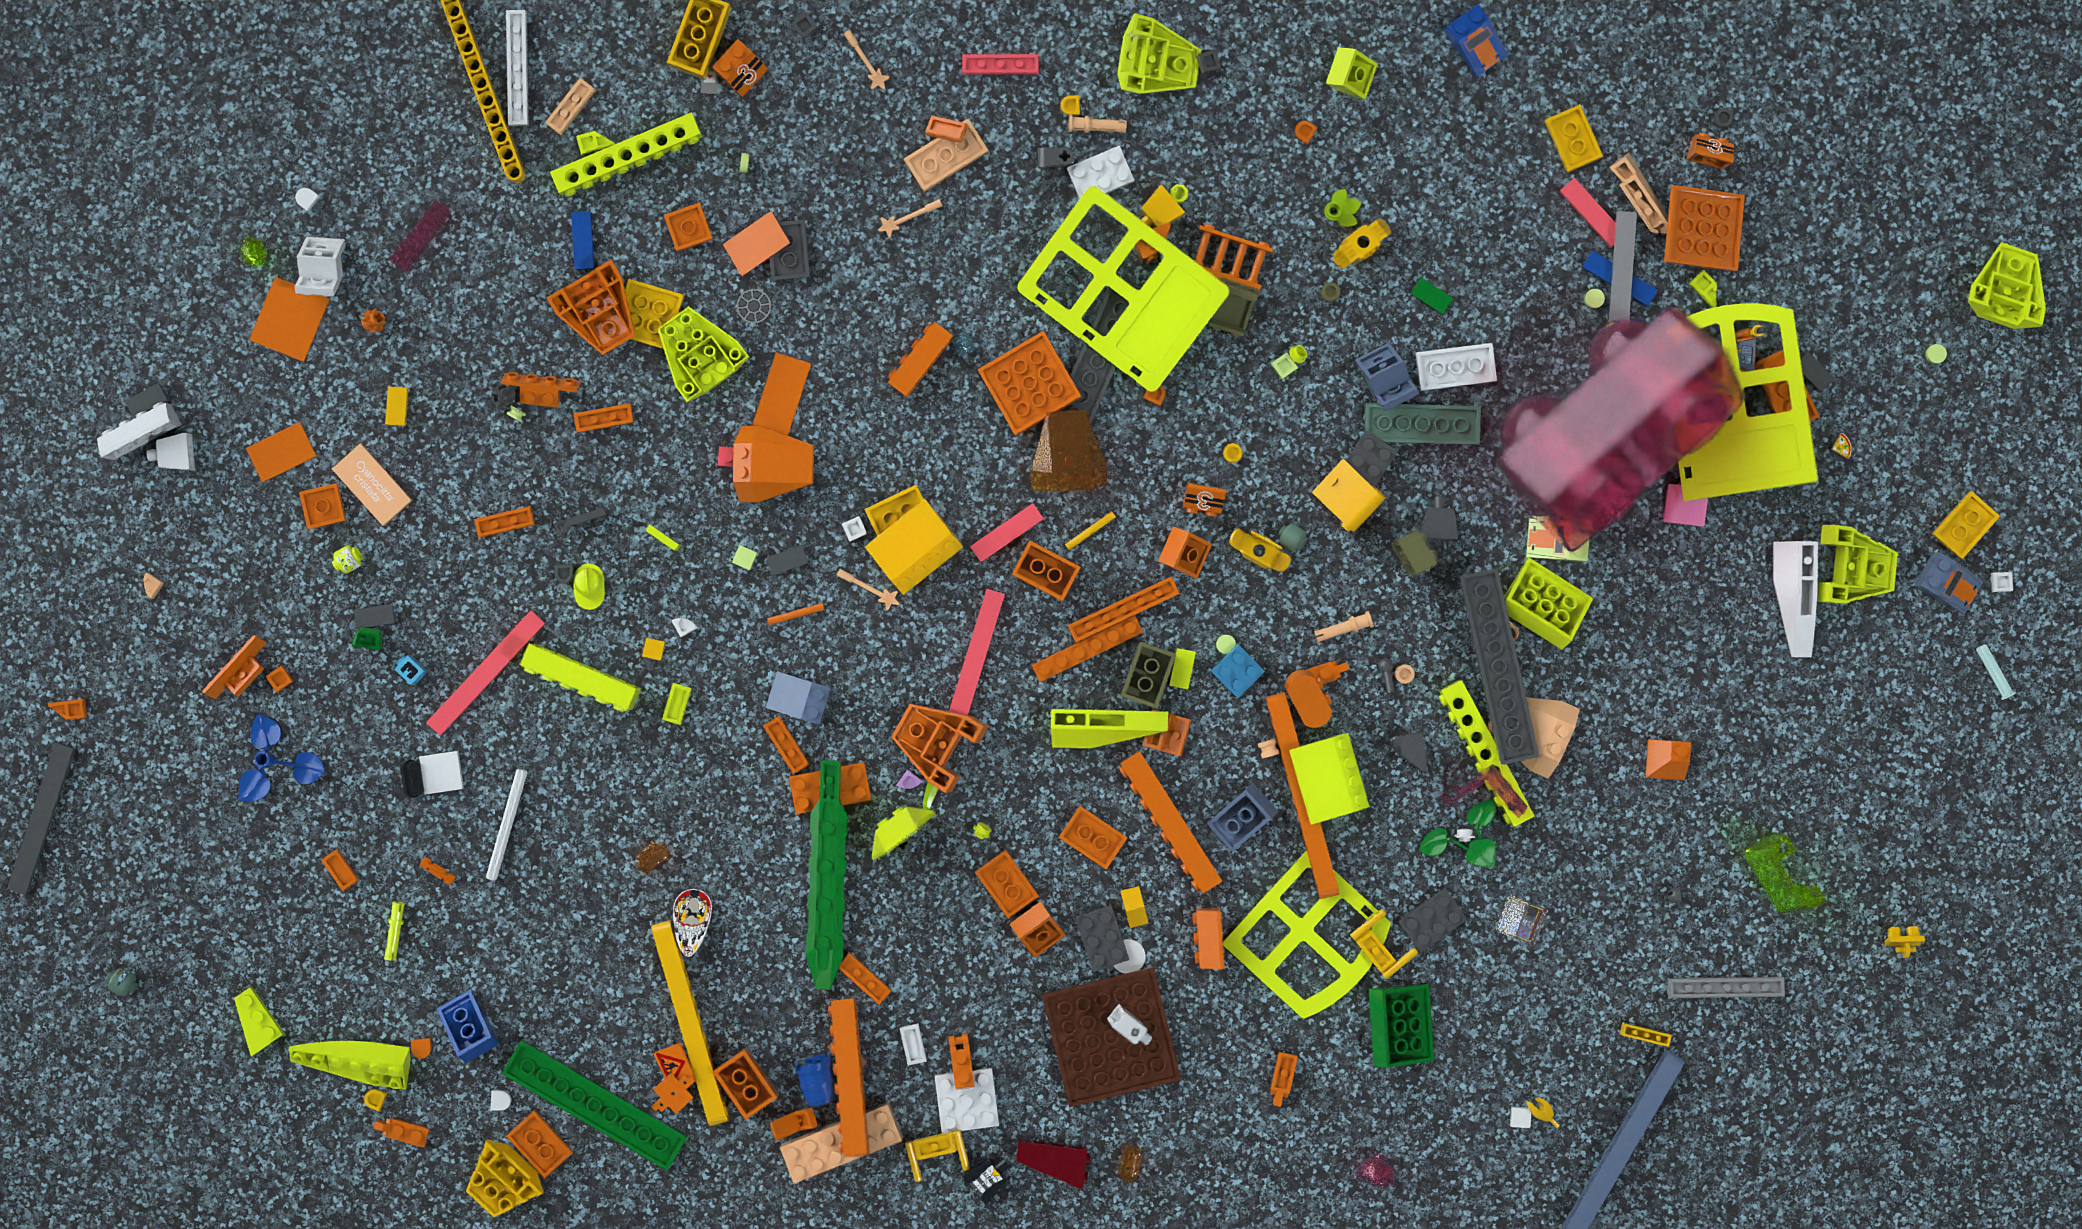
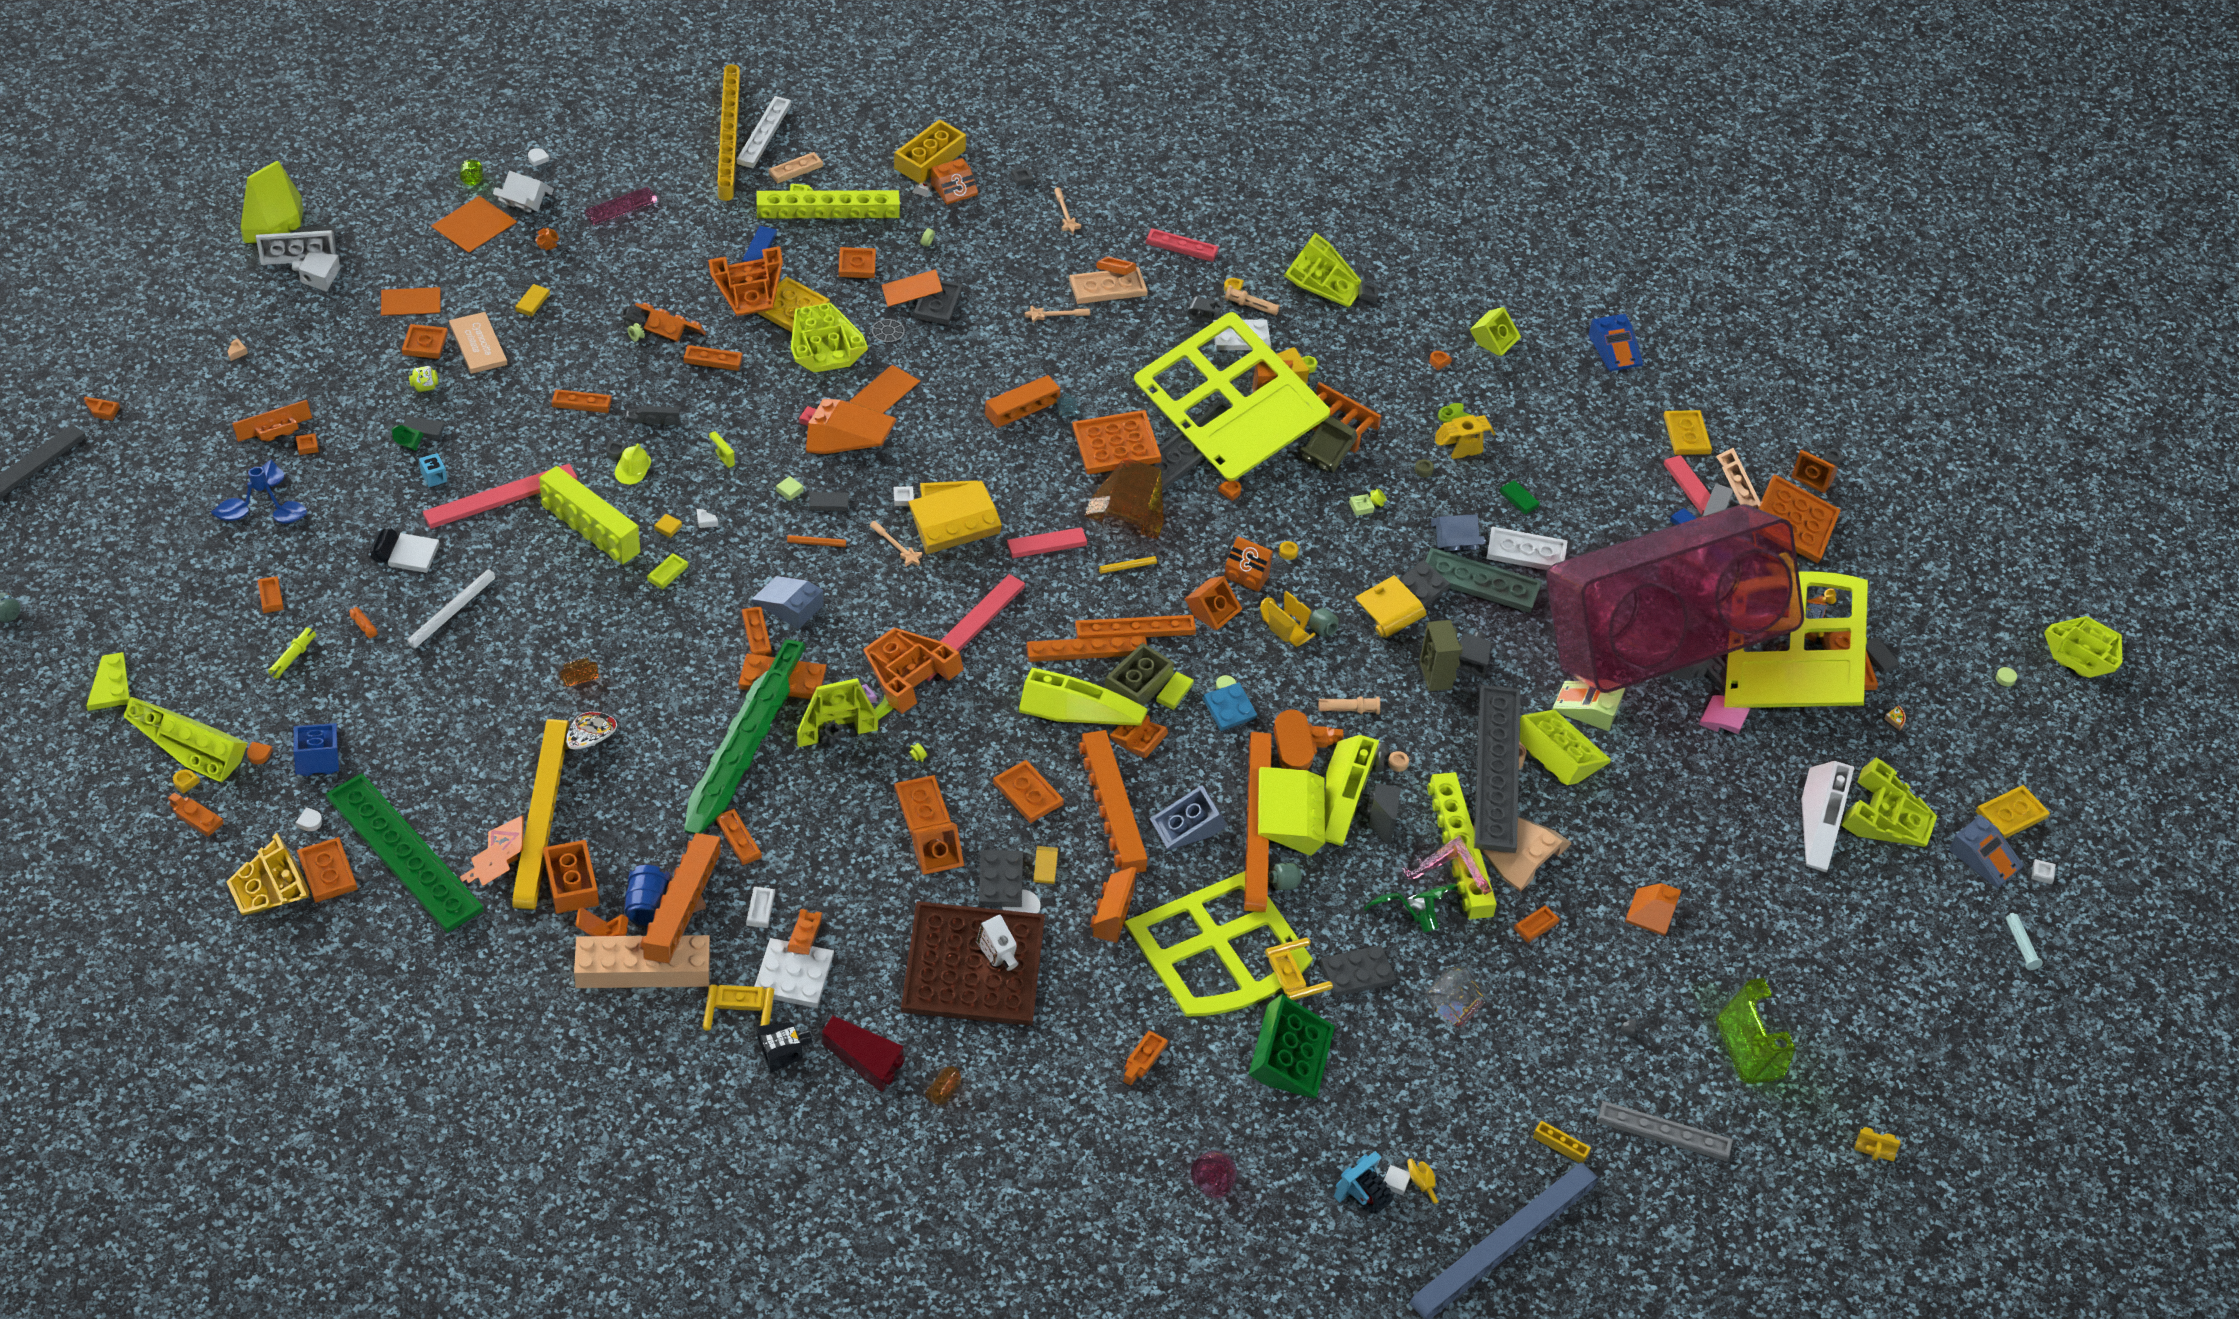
camera: 15 degrees right, 40 degrees down
orange brick [1012,540,1081,602] -> none
light nougat wheel [1258,738,1280,758] -> none
none -> neon yellow wedge [240,161,304,243]
none -> sand green head [1268,863,1302,890]
none -> neon yellow wedge [1325,735,1379,847]
none -> plate [1334,1151,1393,1214]
none -> orange tile [1514,905,1560,943]

